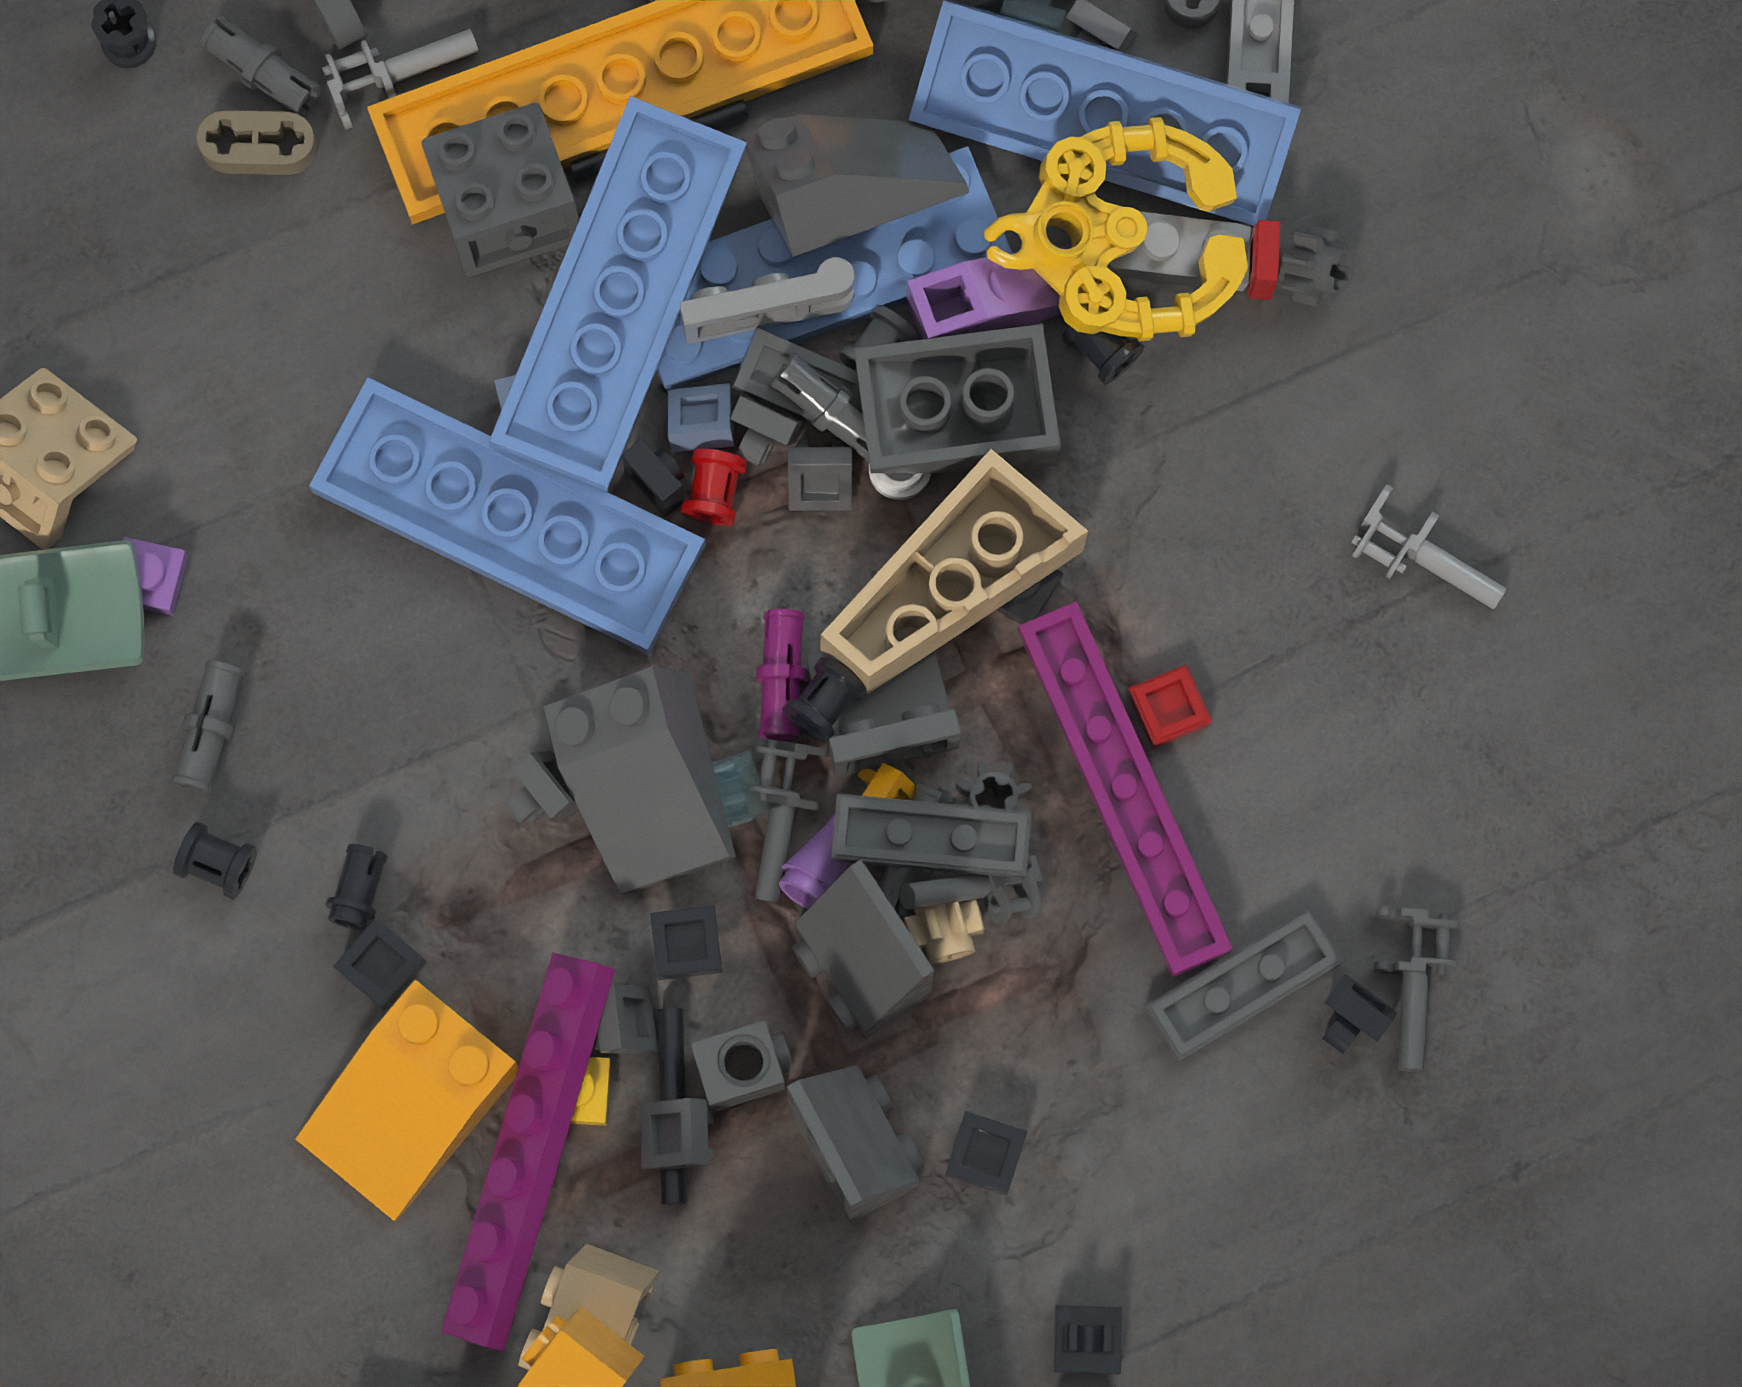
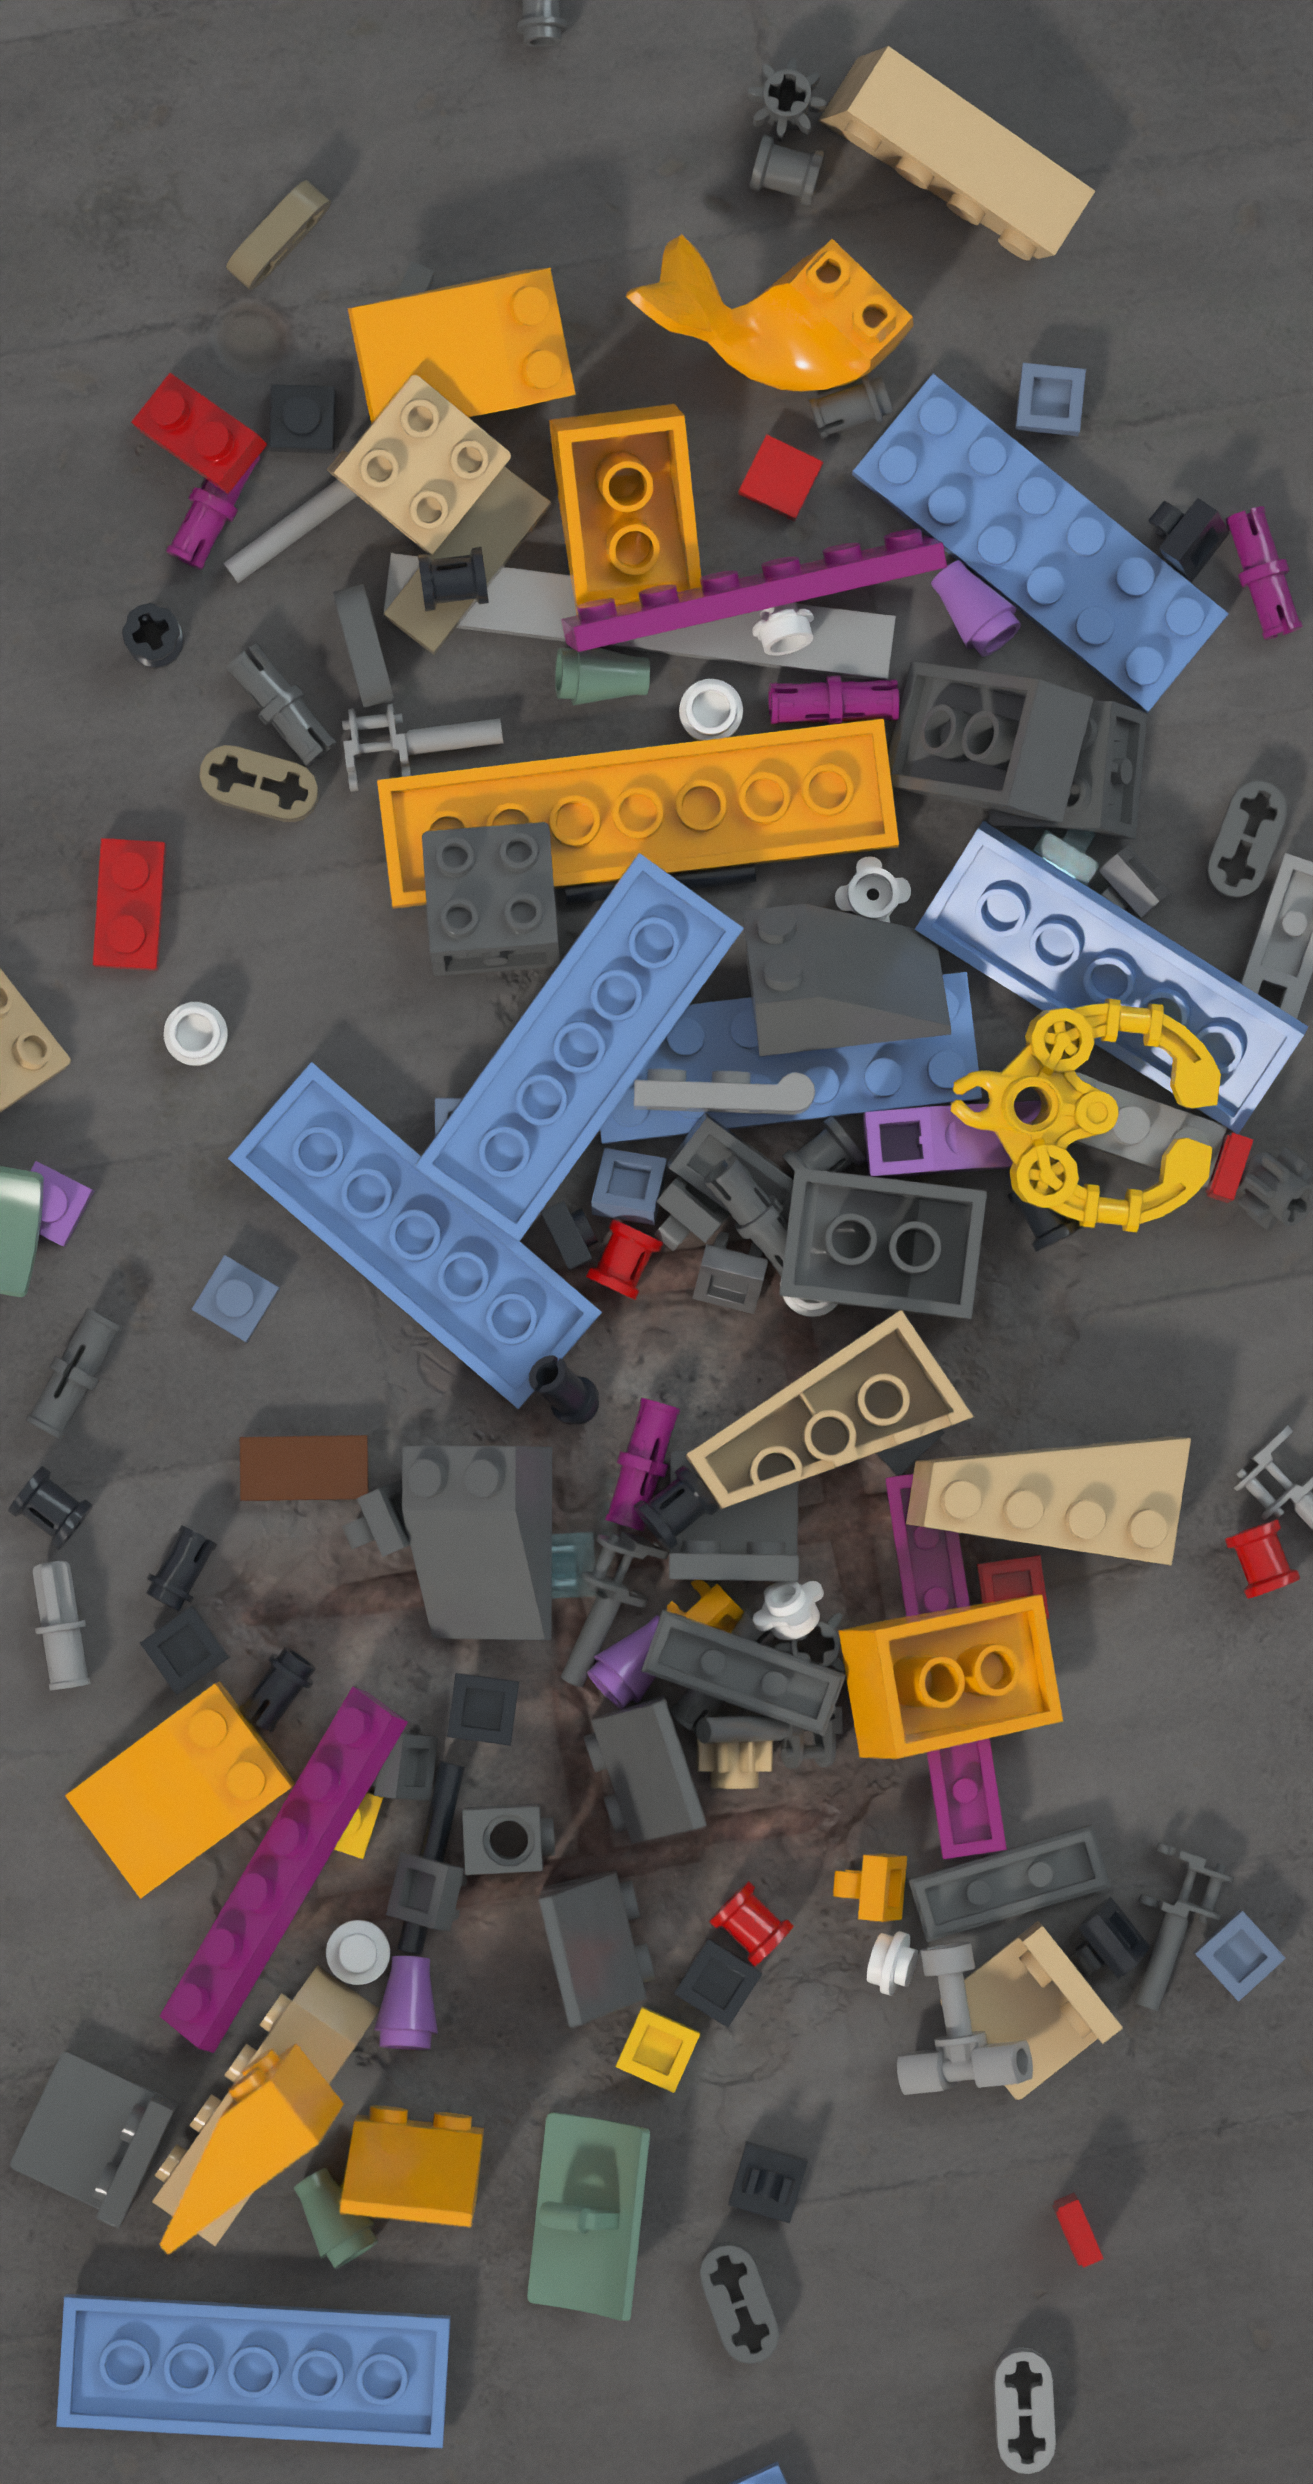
camera: 15 degrees right, 10 degrees up
none -> light grey axle [33,1561,91,1690]
none -> red plate [93,838,167,971]
none -> white plate [164,1002,228,1066]
none -> sand blue plate [192,1255,281,1343]
none -> reddish brown tile [239,1435,369,1501]
none -> black pin [239,1647,316,1732]
none -> white plate [326,1920,390,1985]
none -> medium lavender cone [374,1956,438,2050]
none -> black pin [529,1355,599,1425]
none -> yellow plate [615,2006,700,2093]
none -> red bush [708,1881,794,1967]
none -> white plate [753,1581,824,1640]
none -> light orange tile [833,1853,907,1922]
none -> white plate [835,856,911,923]
none -> light orange slope [838,1595,1063,1759]
none -> white plate [867,1931,918,1996]
none -> light grey bar [897,1942,1033,2095]
none -> tan wedge [906,1436,1191,1565]
none -> tan bracket [940,1921,1123,2100]
none -> red tile [1052,2192,1104,2268]
none -> sand blue plate [1193,1909,1286,2002]
none -> red bush [1225,1519,1301,1599]

